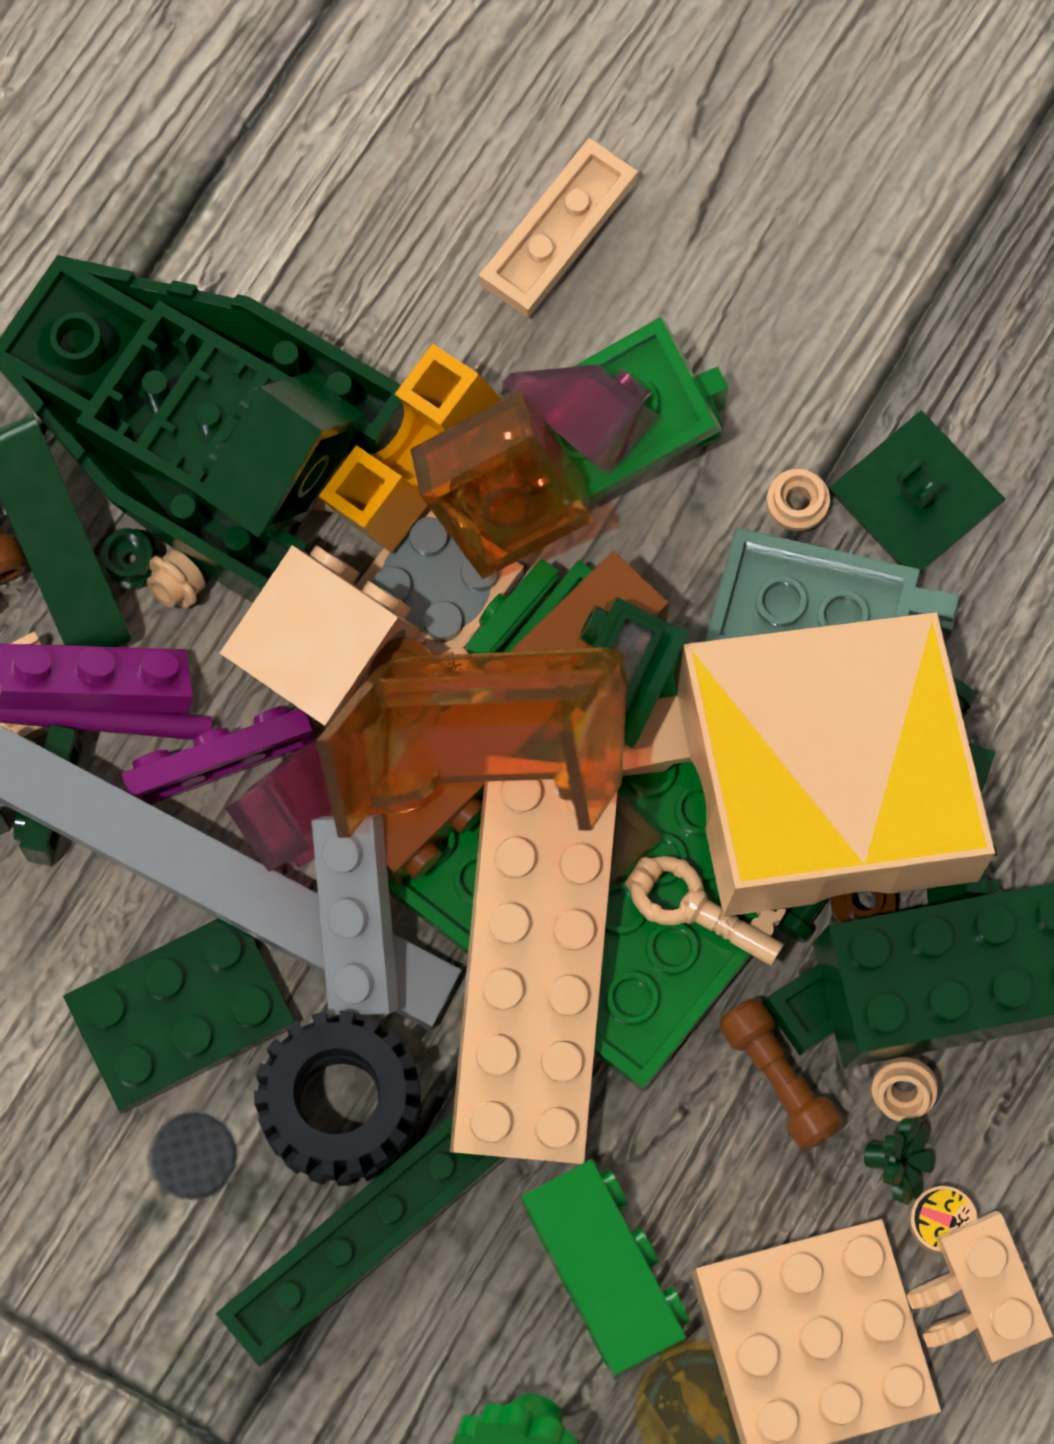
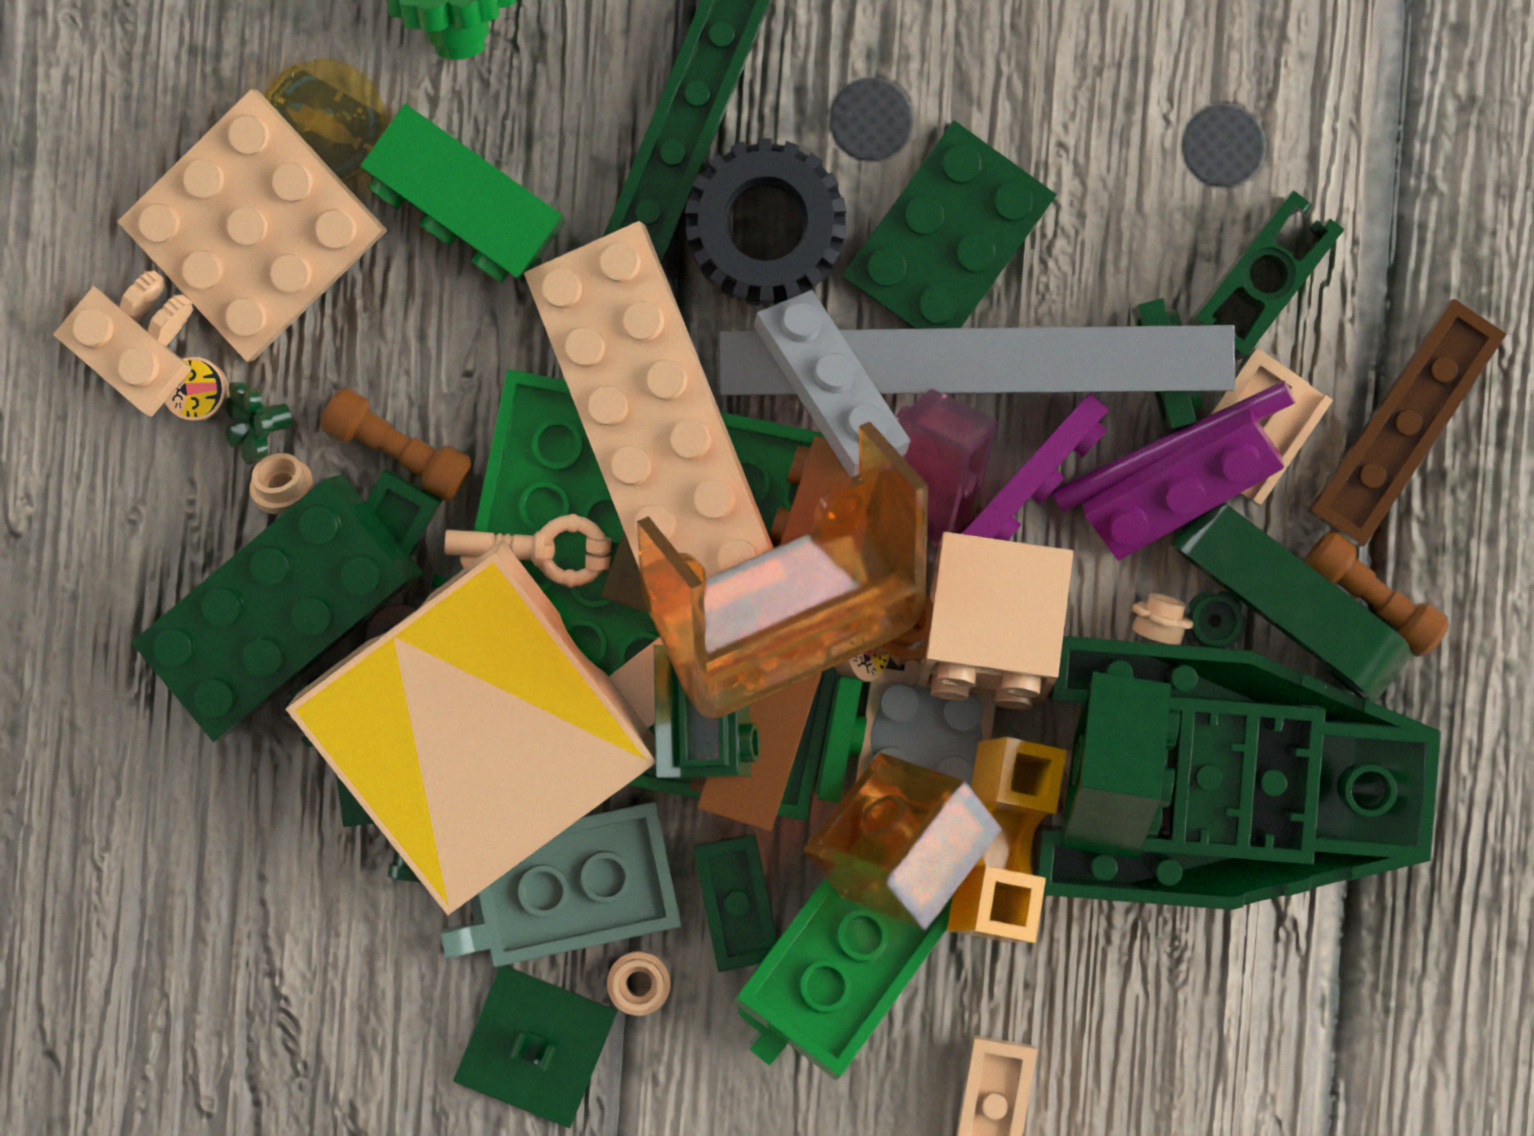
camera: 155 degrees right, 15 degrees up
clear pink slope [502,364,659,474] -> none
none -> dark green plate [693,833,777,973]

